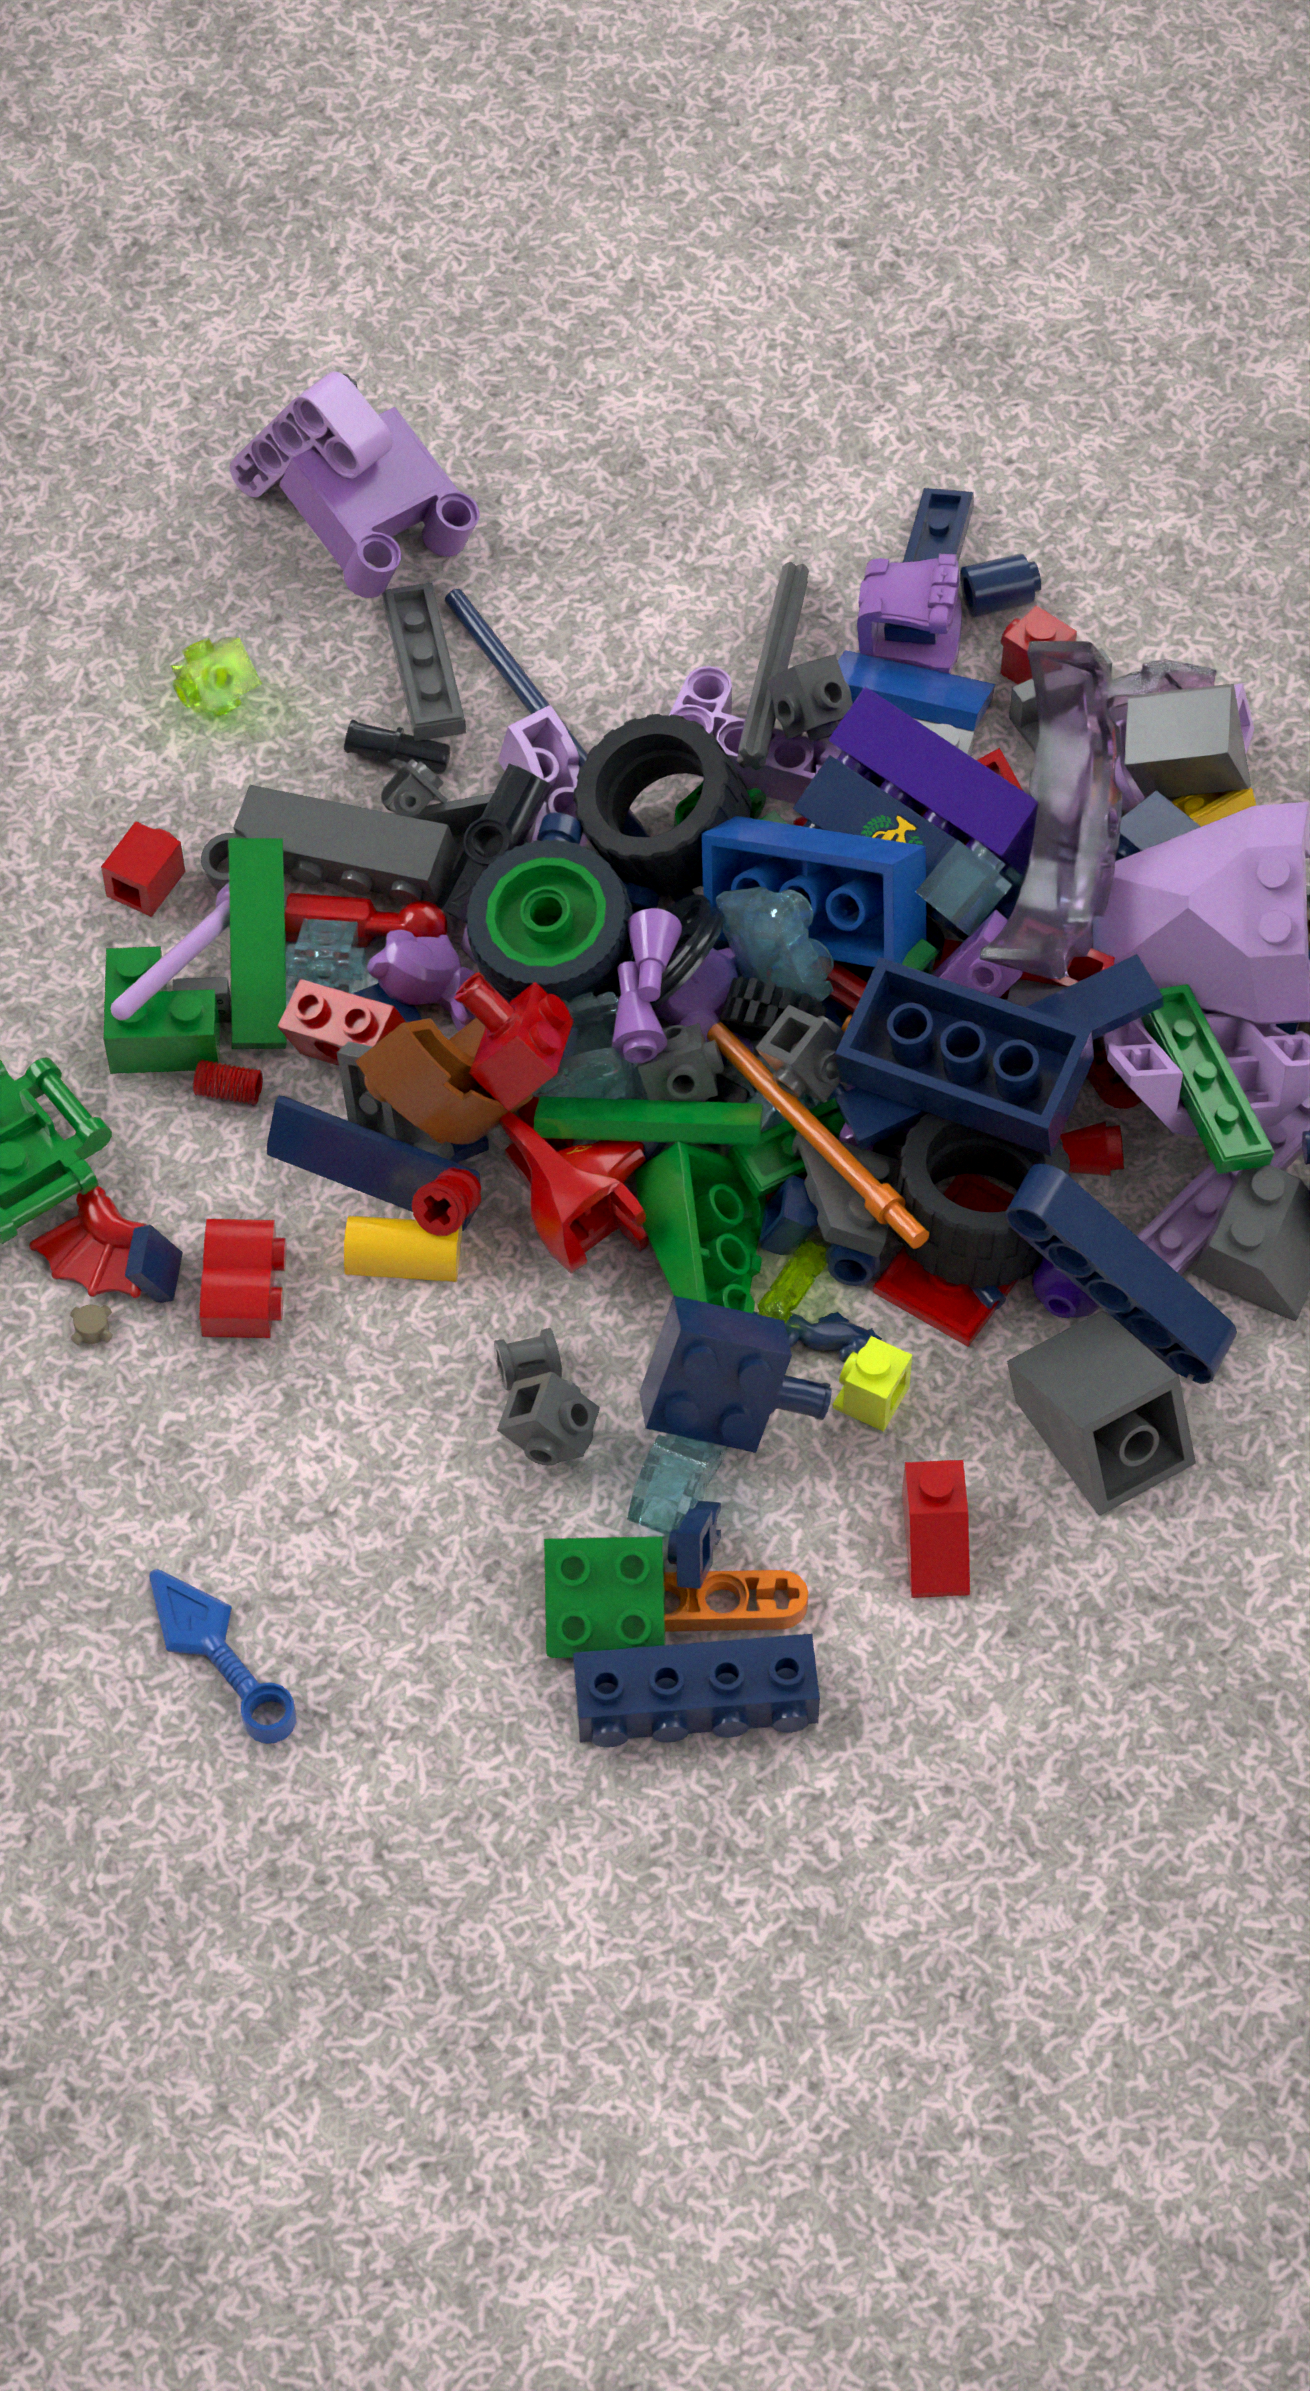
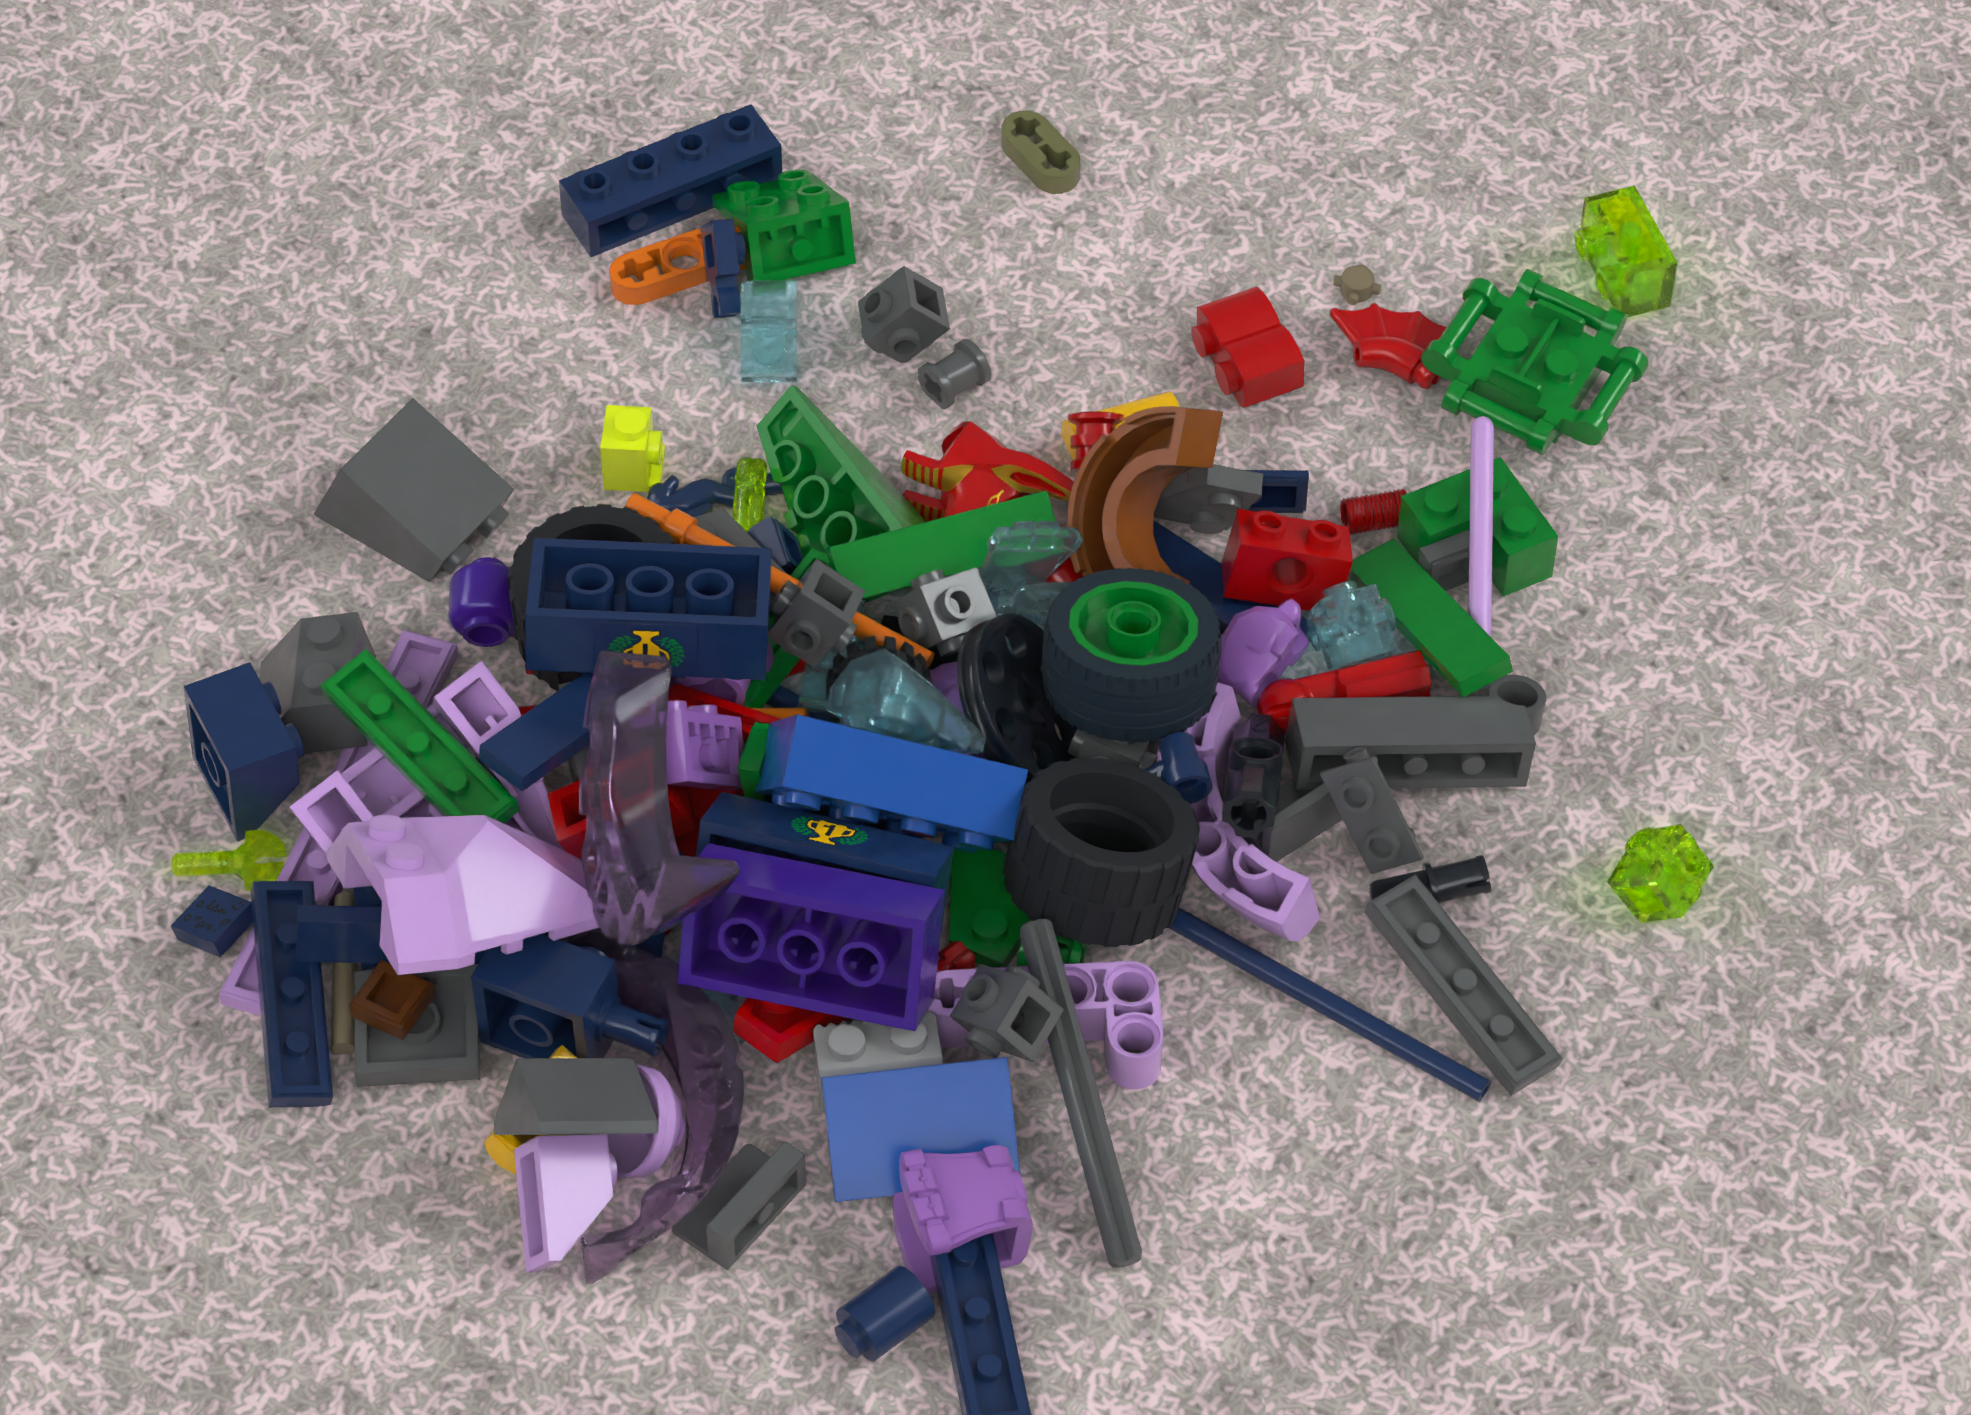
camera: 155 degrees right, 5 degrees down
red brick [101,821,186,917] -> none
dark blue tile [125,1225,183,1303] -> none
blue piece [149,1569,296,1744] -> none
lavender beam [230,371,393,497] -> none
medium lavender piece [279,374,480,598] -> none
red brick [454,972,574,1112] -> none
medium lavender cone [612,961,667,1063] -> none
medium lavender cone [627,908,682,1002] -> none
dark blue brick [639,1296,832,1453] -> none
red slope [902,1460,970,1598] -> none
clear light blue brick [916,840,1012,936] -> none
brick [1000,605,1077,685] -> none
dark blue beam [1005,1164,1237,1384] -> none
none -> olive beam [1001,110,1080,194]

